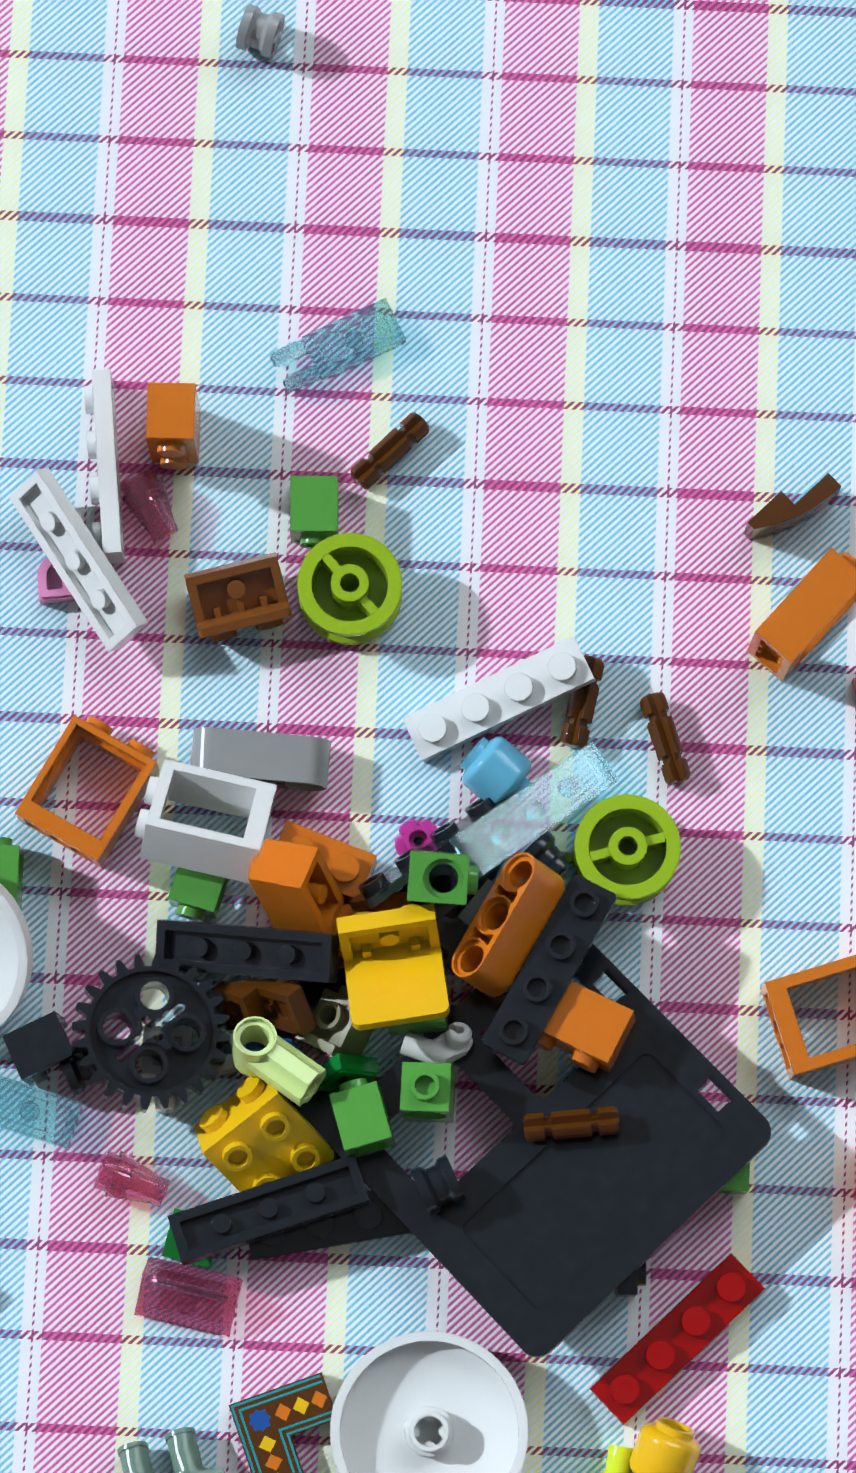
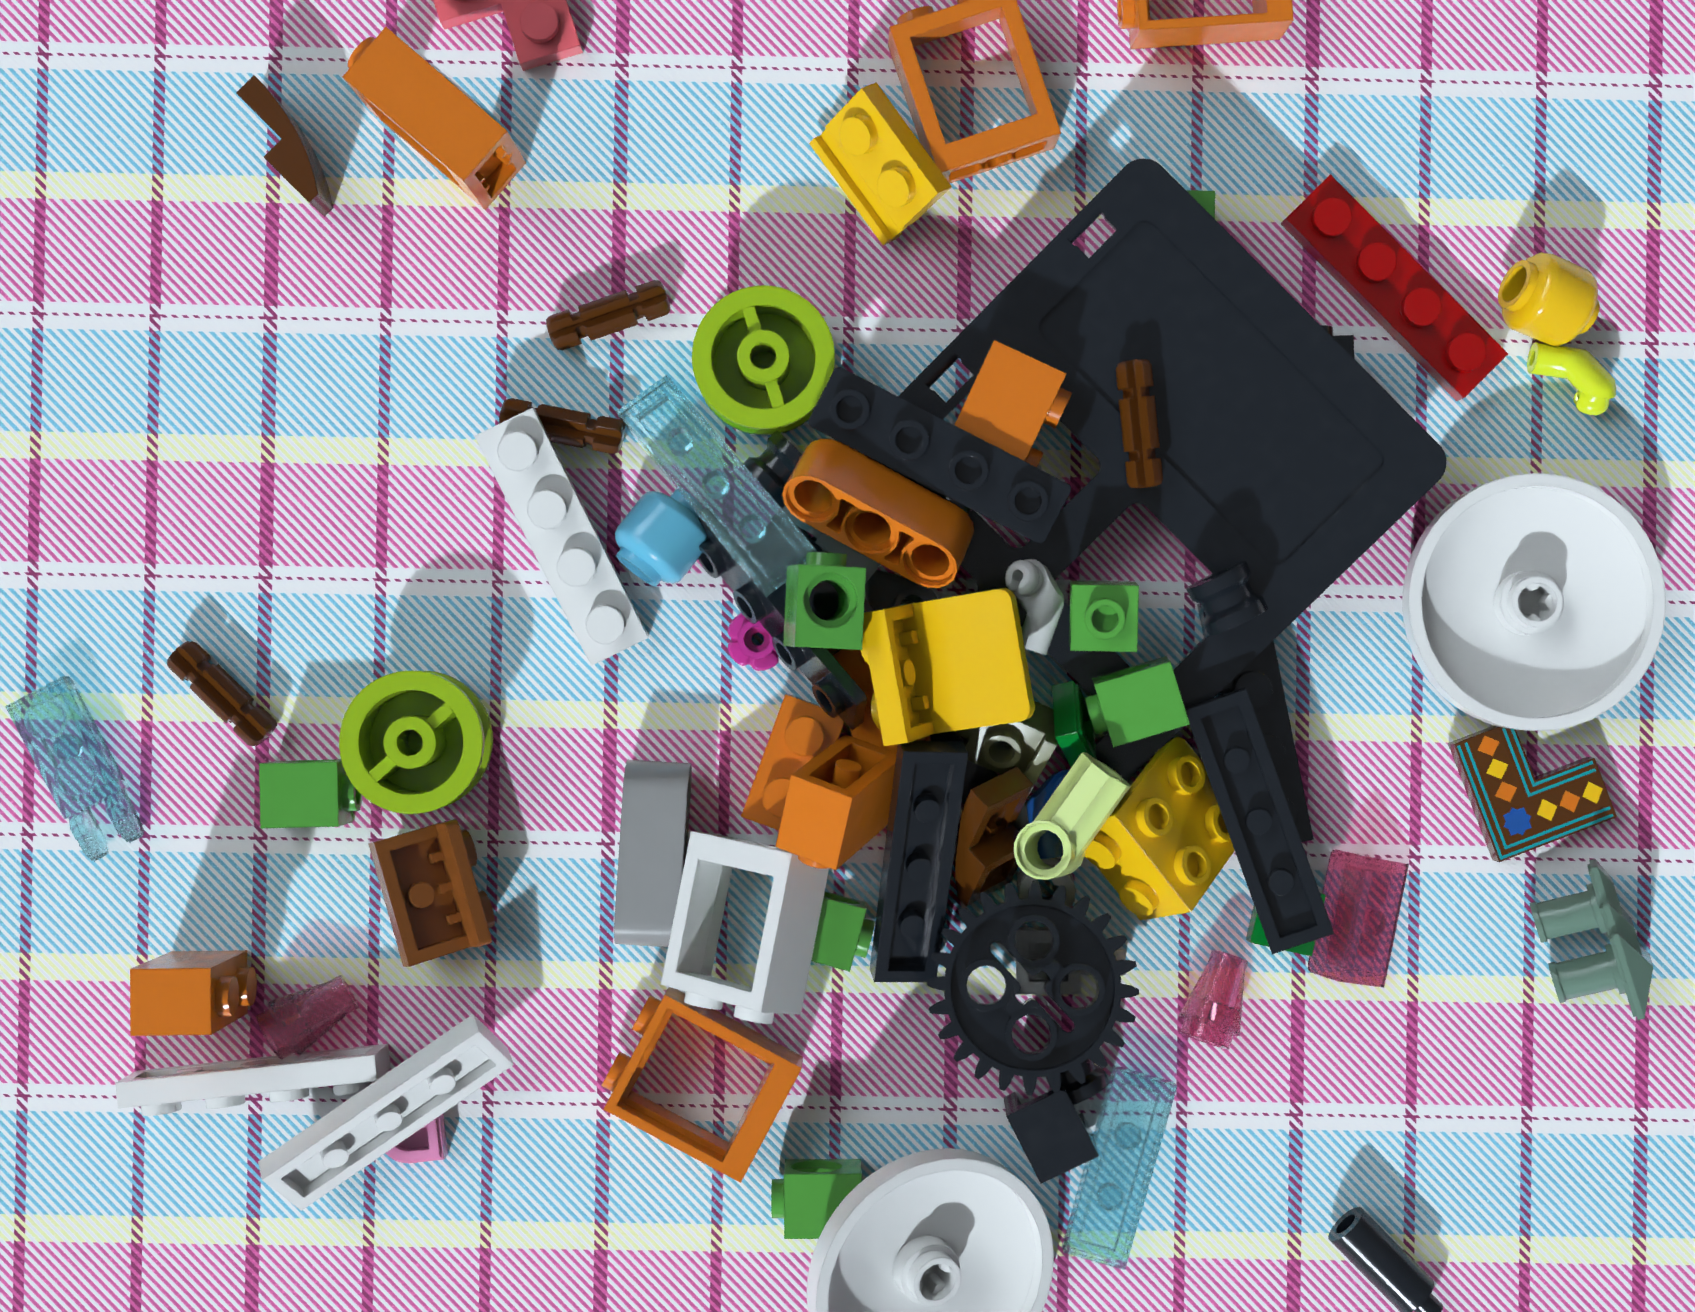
camera: 90 degrees left, 10 degrees up
none -> yellow plate [809,82,952,246]

